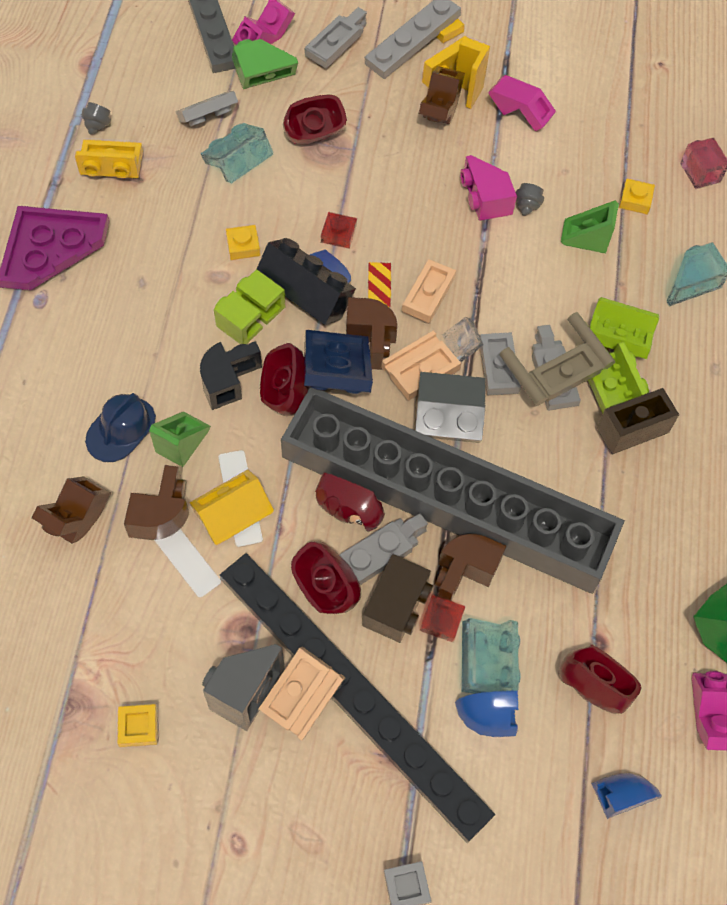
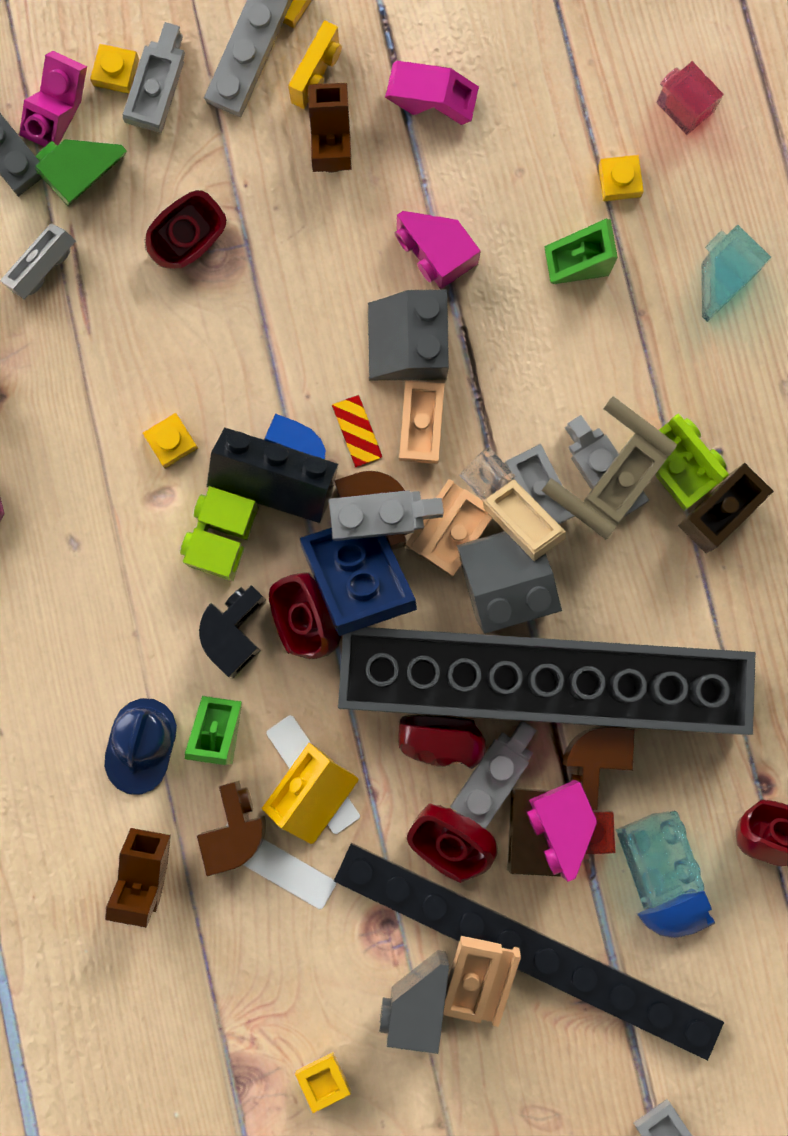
camera: 20 degrees left, 20 degrees up
clear light blue bracket [200,123,273,183] -> none
clear red plate [321,212,357,249] -> none
yellow panel [456,36,490,109] -> none
dark grey plate [516,183,544,216] -> none
lime bracket [589,297,659,359] -> none
none -> yellow plate [90,44,139,94]
none -> light grey hinge [329,490,444,541]
none -> dark grey slope [368,290,449,381]
none -> tan tile [483,479,566,561]
none -> dark pink slope [527,780,597,882]

